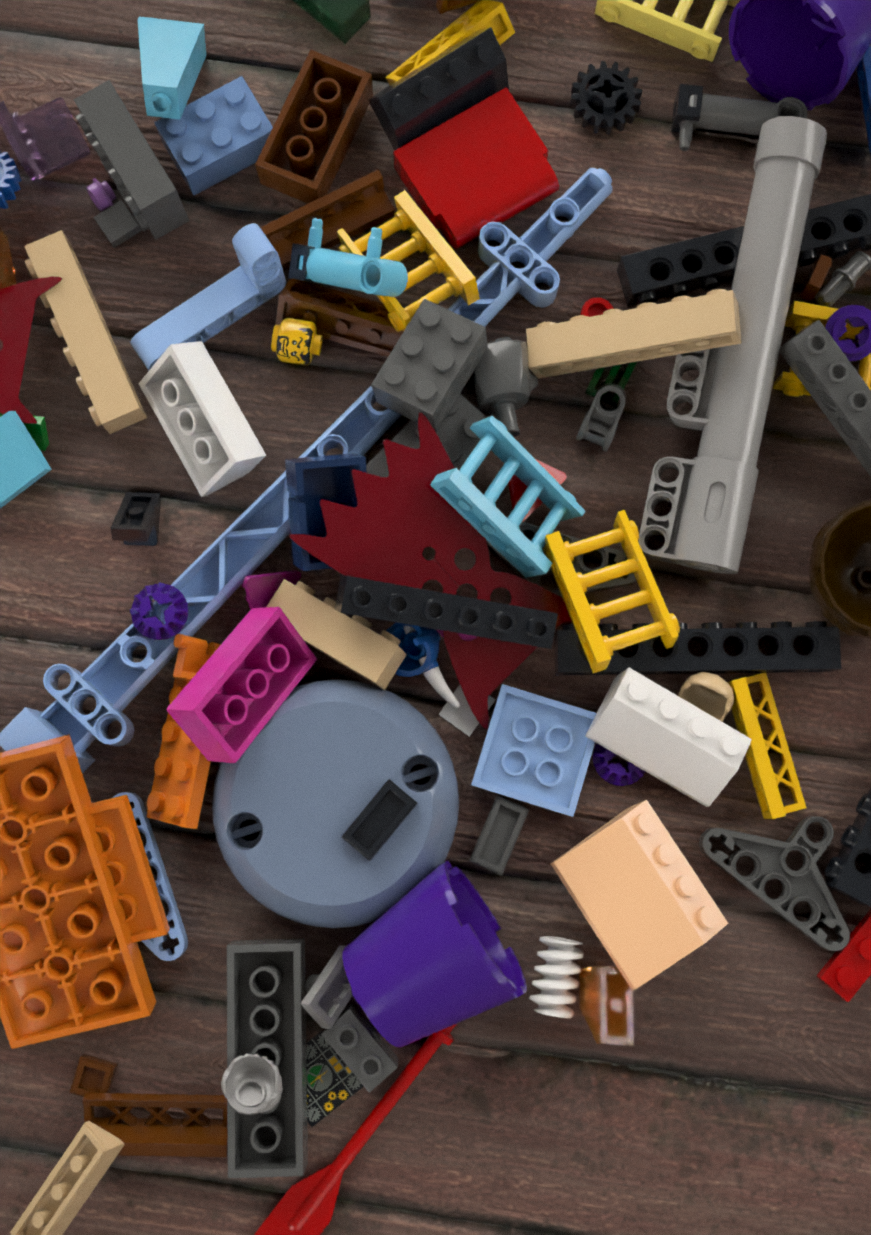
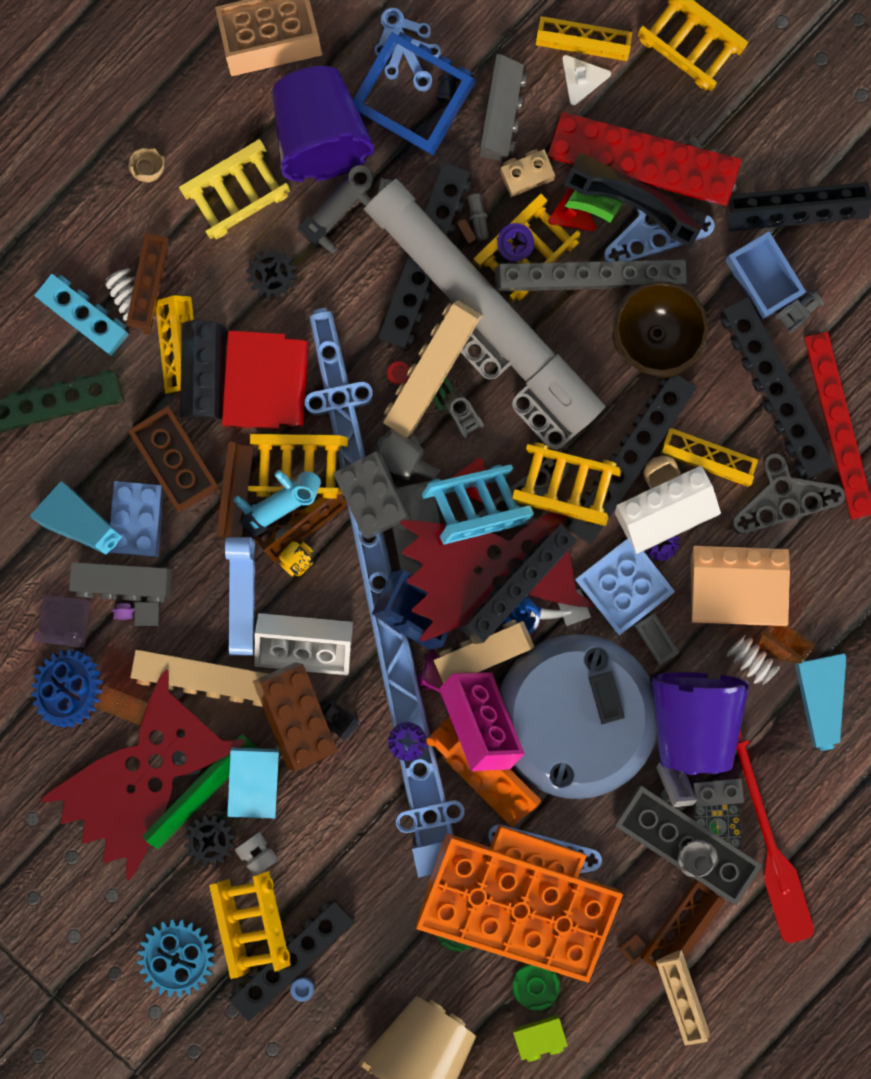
camera: 55 degrees left, 5 degrees up
none -> reddish brown brick [253,662,338,771]
none -> medium azure slope [795,654,846,751]

